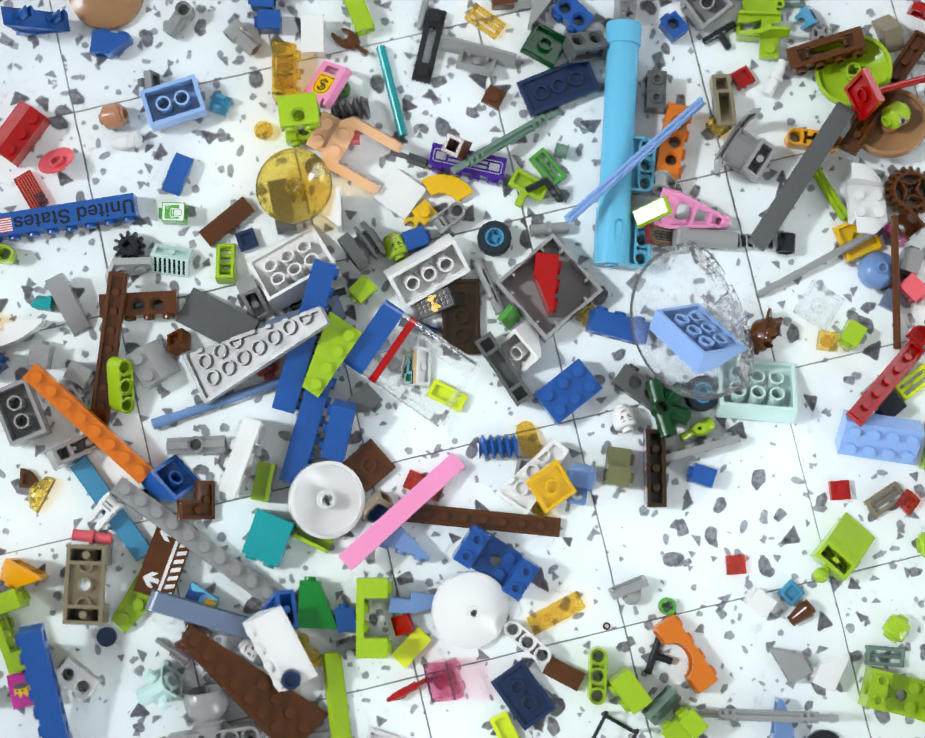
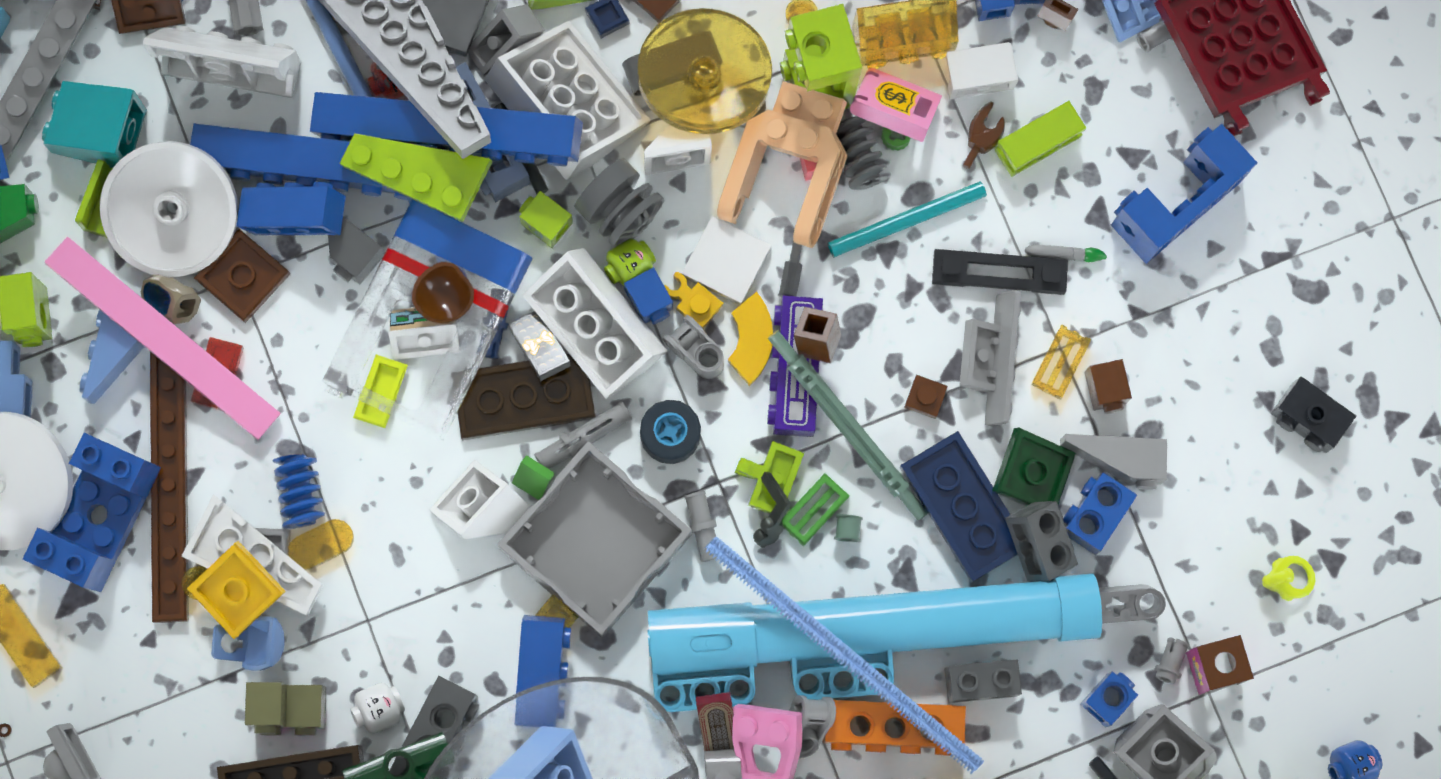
camera: 80 degrees right, 5 degrees down
lime panel [250,461,278,503] -> none
dark grey arch [474,331,533,407] -> none
red slope [532,252,562,317] -> none
blue brick [533,358,603,426] -> none
tile [632,195,673,229] -> none
none -> reddish brown helmet [412,261,474,323]

